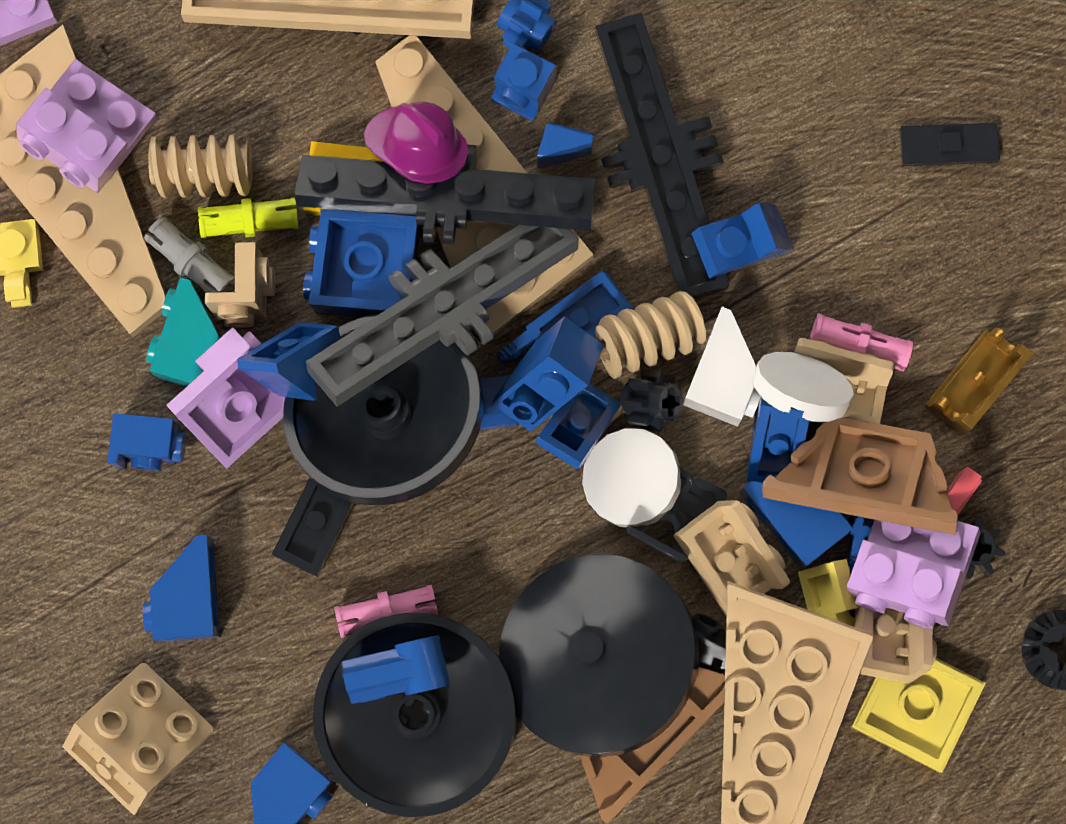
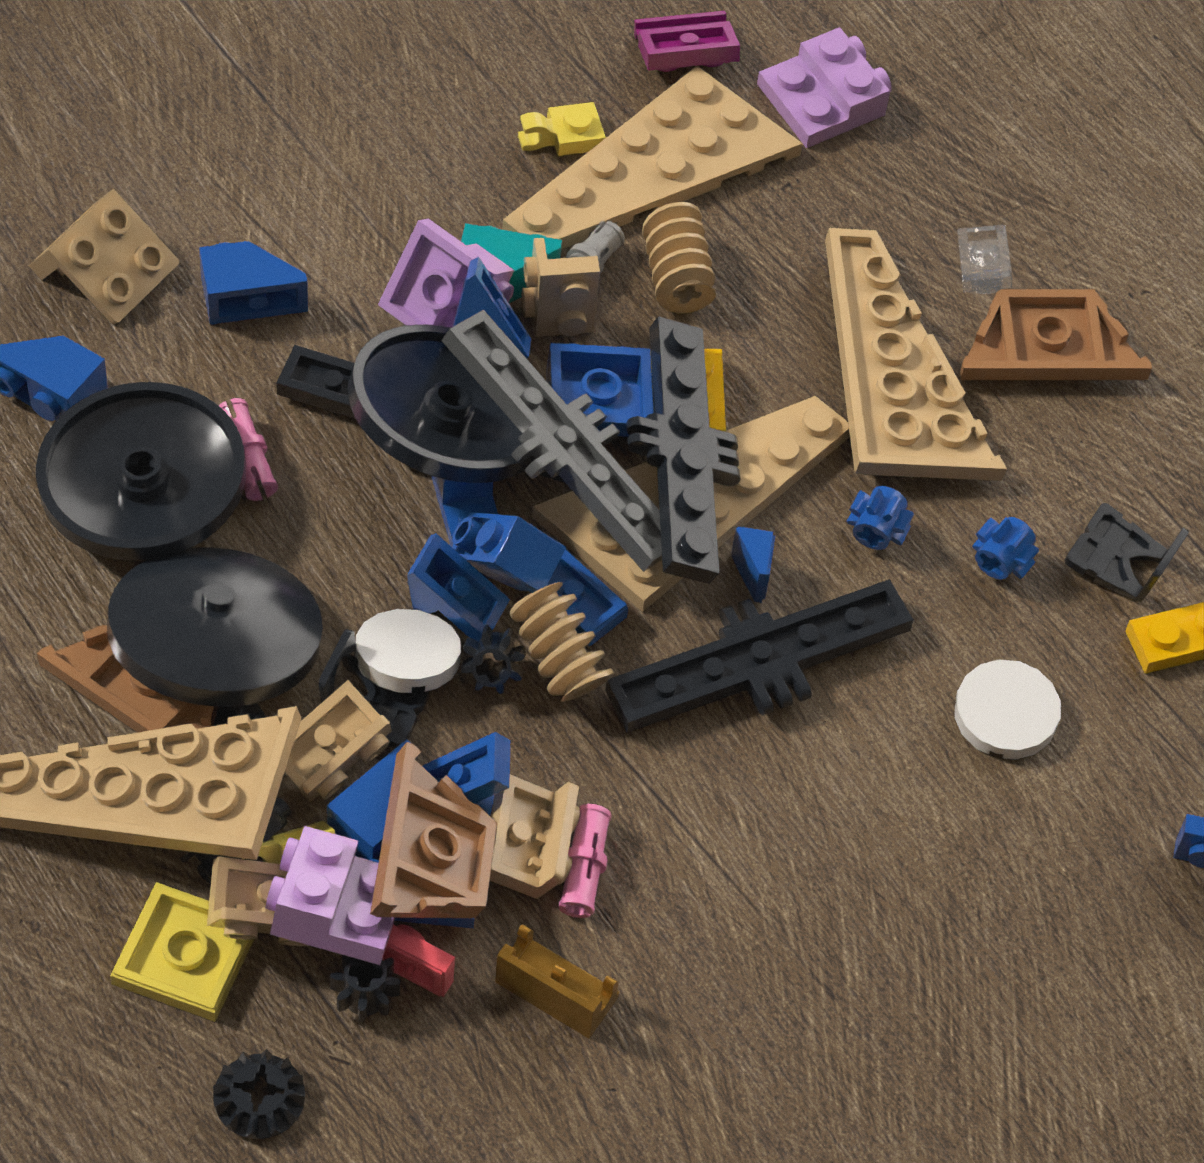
camera: 75 degrees right, 25 degrees down
lavender plate [16,59,156,193] -> none
blue brick [107,413,186,471] -> none
neon yellow pin [198,197,299,238] -> none
blue piece [342,635,450,704] -> none
magenta piece [364,101,468,184] -> none
blue brick [491,43,556,122] -> none
white slope [683,307,761,427] -> none
blue slope [691,202,794,278] -> none
white tile [753,352,854,422] -> none
black piece [899,123,1000,166] -> none

